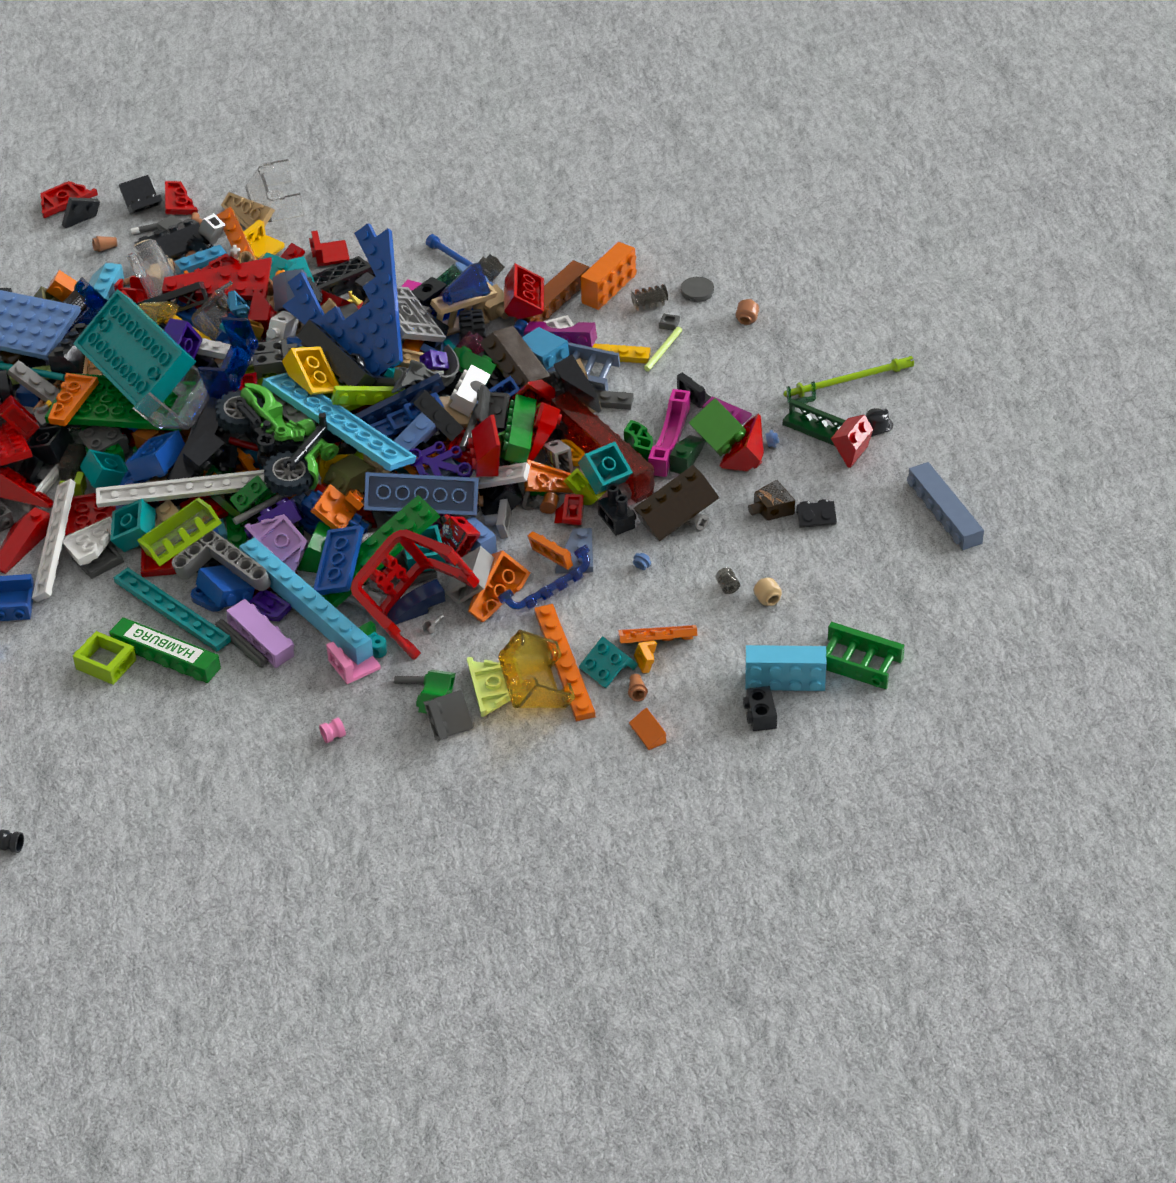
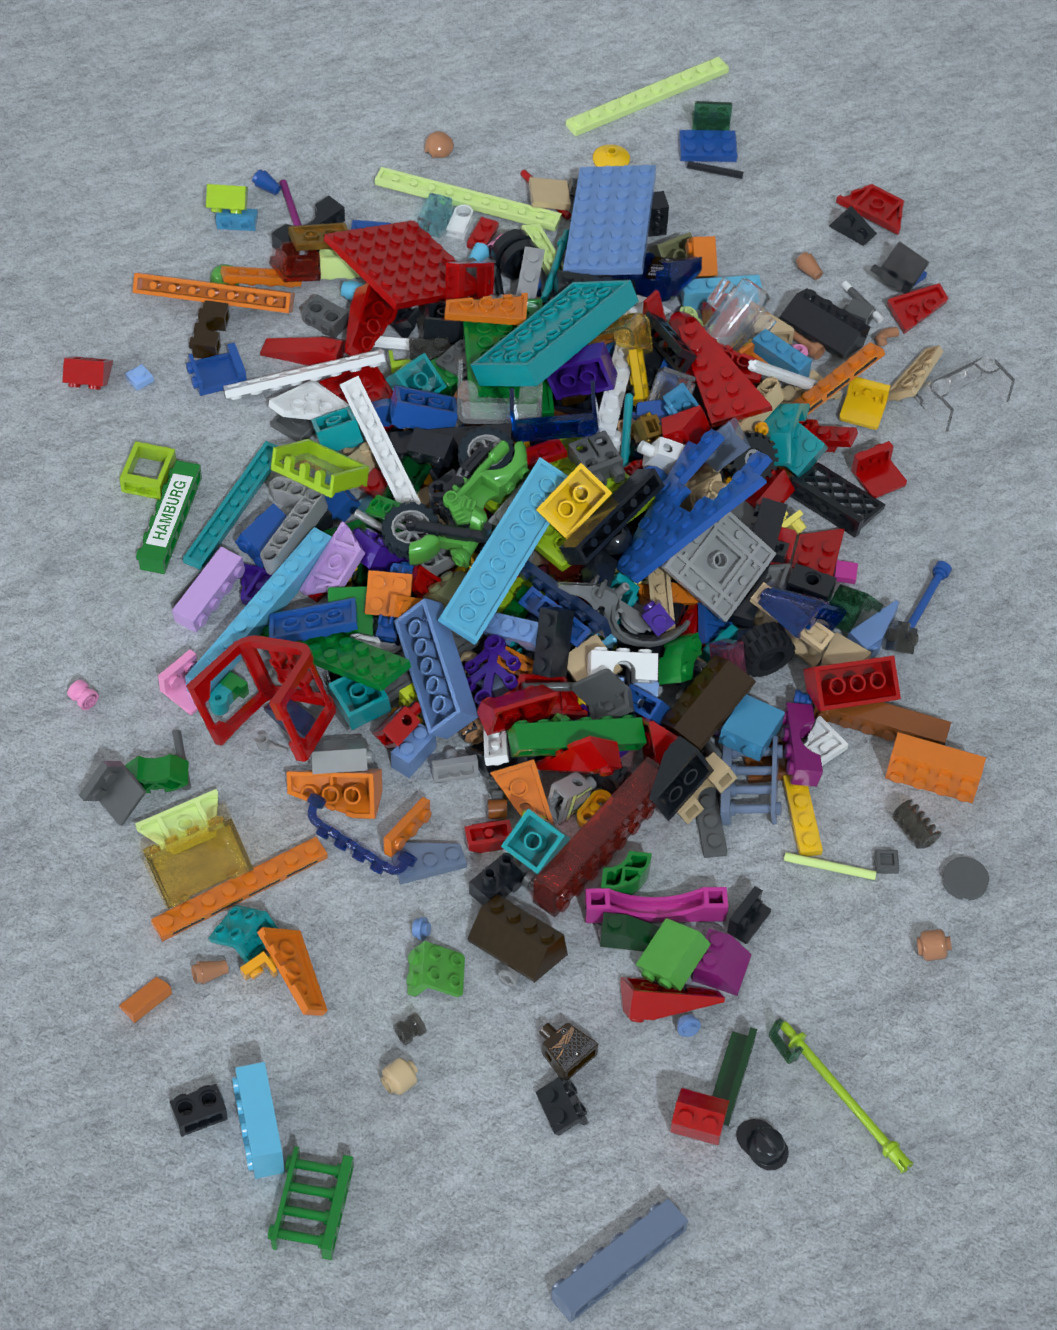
camera: 70 degrees right, 10 degrees up
black hinge [186,233,214,252] -> none
light grey brick [199,214,226,244] -> none
lime plate [331,386,405,405] -> none
none -> bright green bracket [406,941,465,997]

